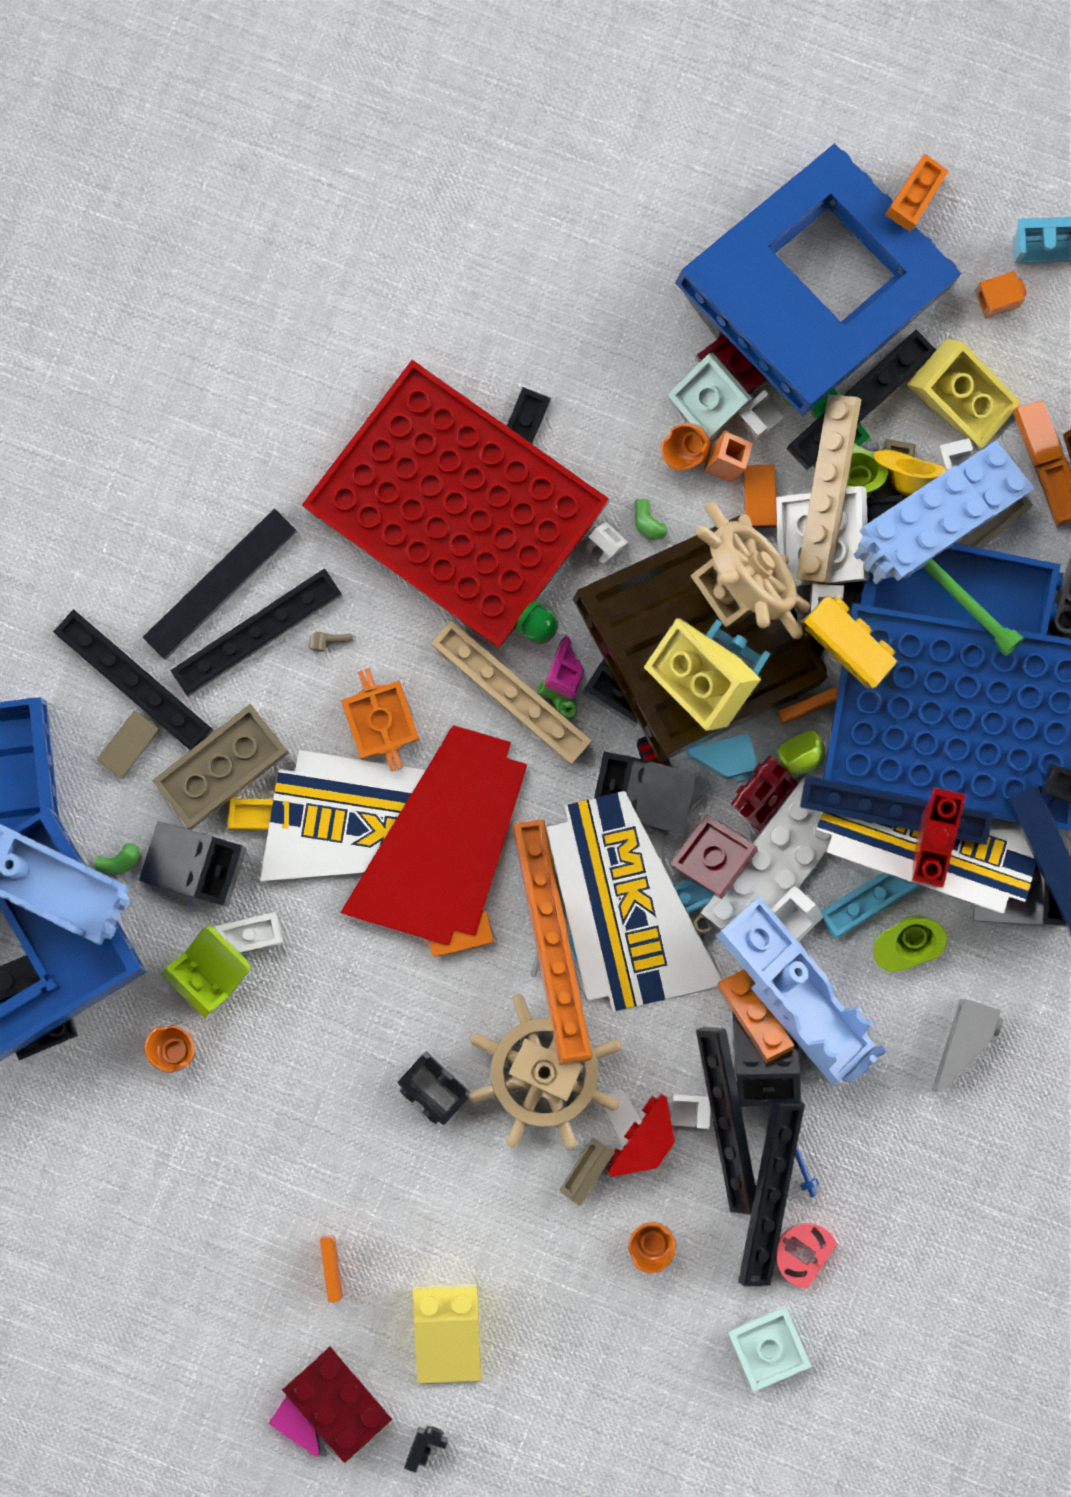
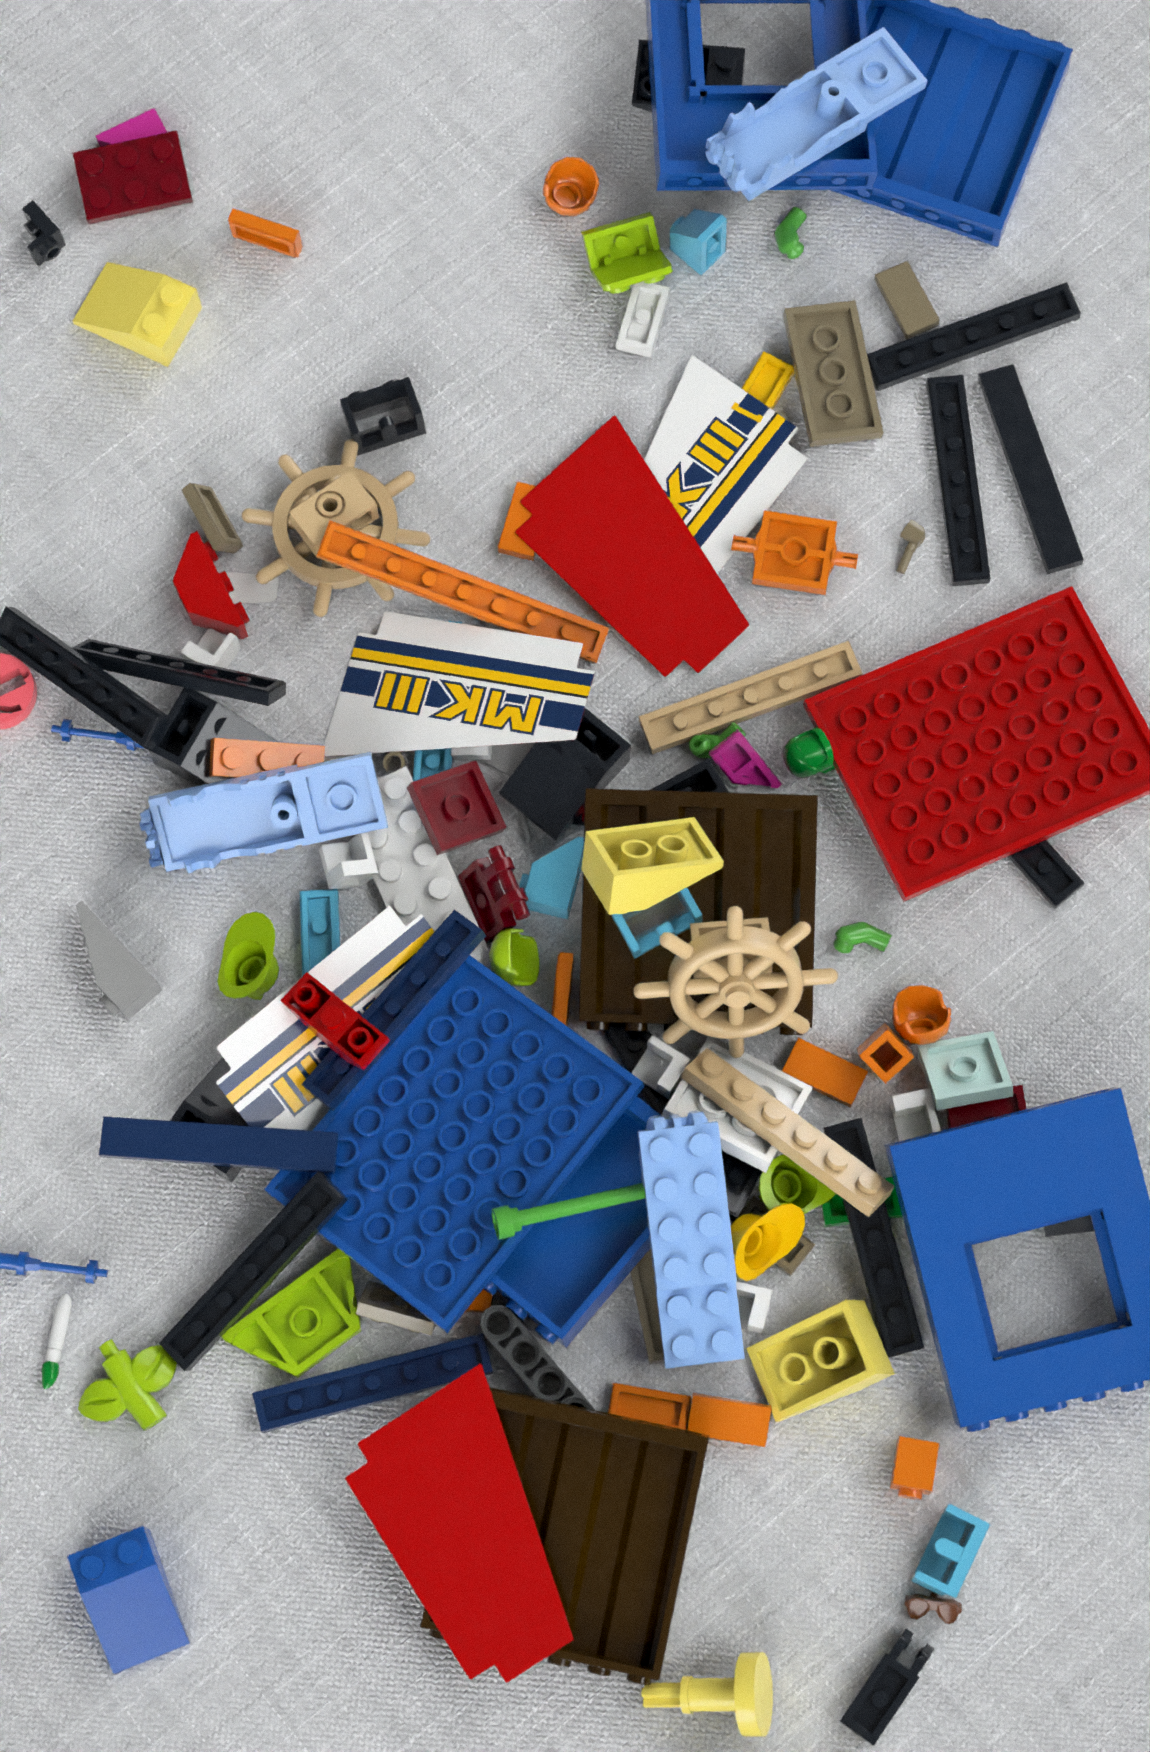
camera: 120 degrees right, 10 degrees down
black slope [139,821,247,907] -> none
white tile [586,522,629,563] -> none
orange hair [628,1221,677,1274] -> none
yellow slope [800,595,897,689] -> none
orange plate [885,153,949,232] -> none
none -> medium azure slope [669,209,727,276]

